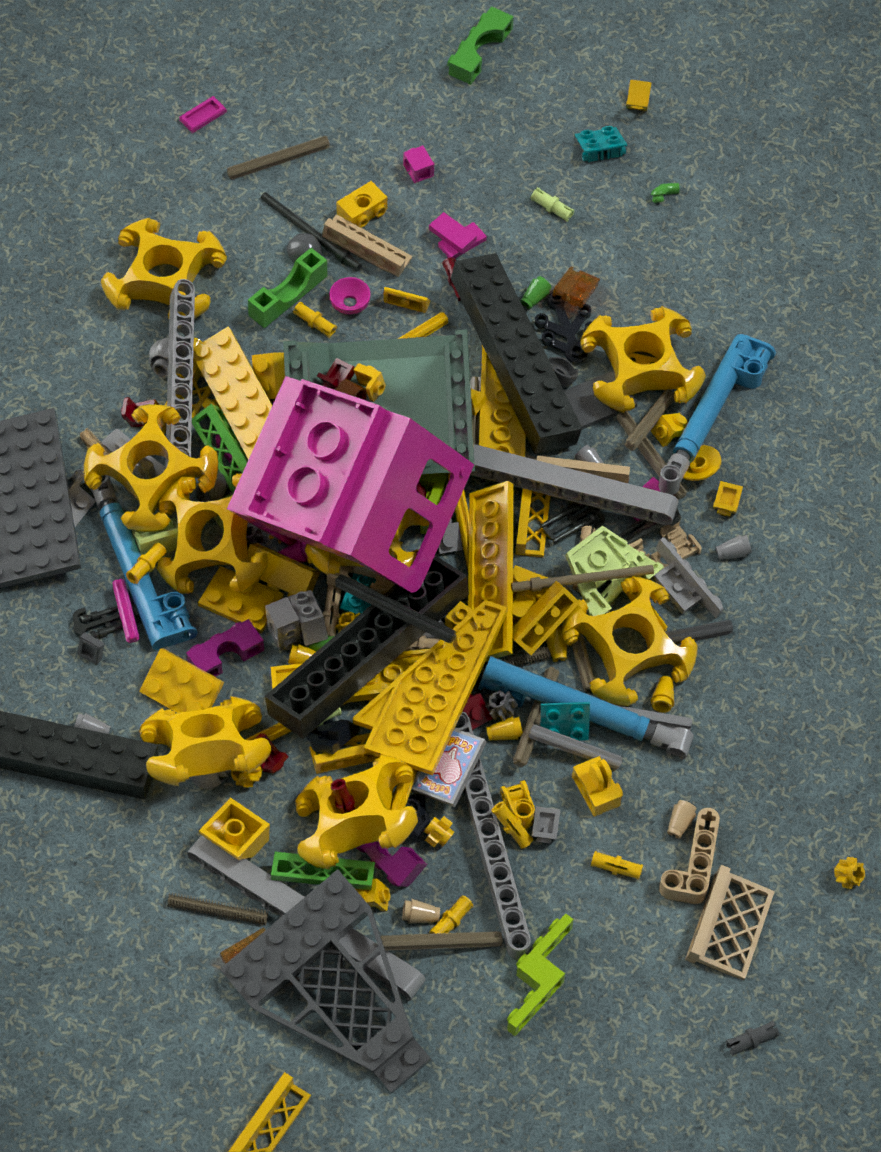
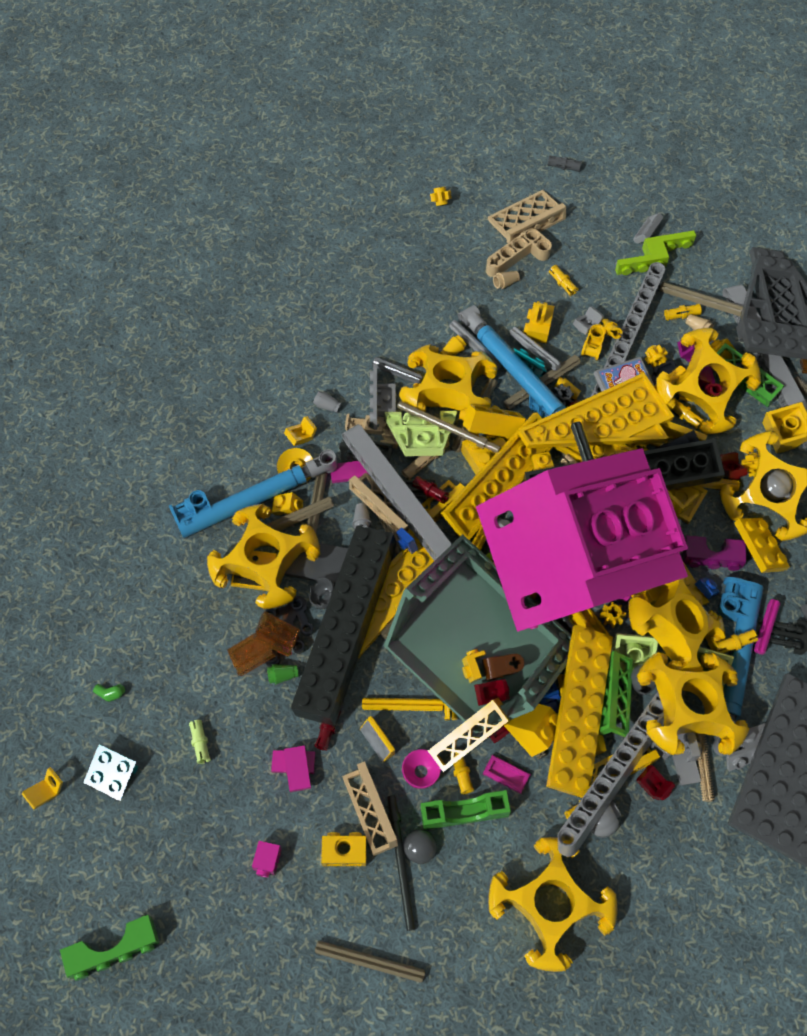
camera: 140 degrees left, 5 degrees up
none -> clear orange plate [253,611,300,657]
none -> blue plate [396,528,418,554]
none -> dark red pin [412,476,449,504]
none -> fence [428,698,510,772]
none -> dark pink tile [483,755,530,794]
none -> light grey tile [633,213,663,243]
none -> yellow bracket [667,489,699,515]
none -> blue plate [695,577,720,599]

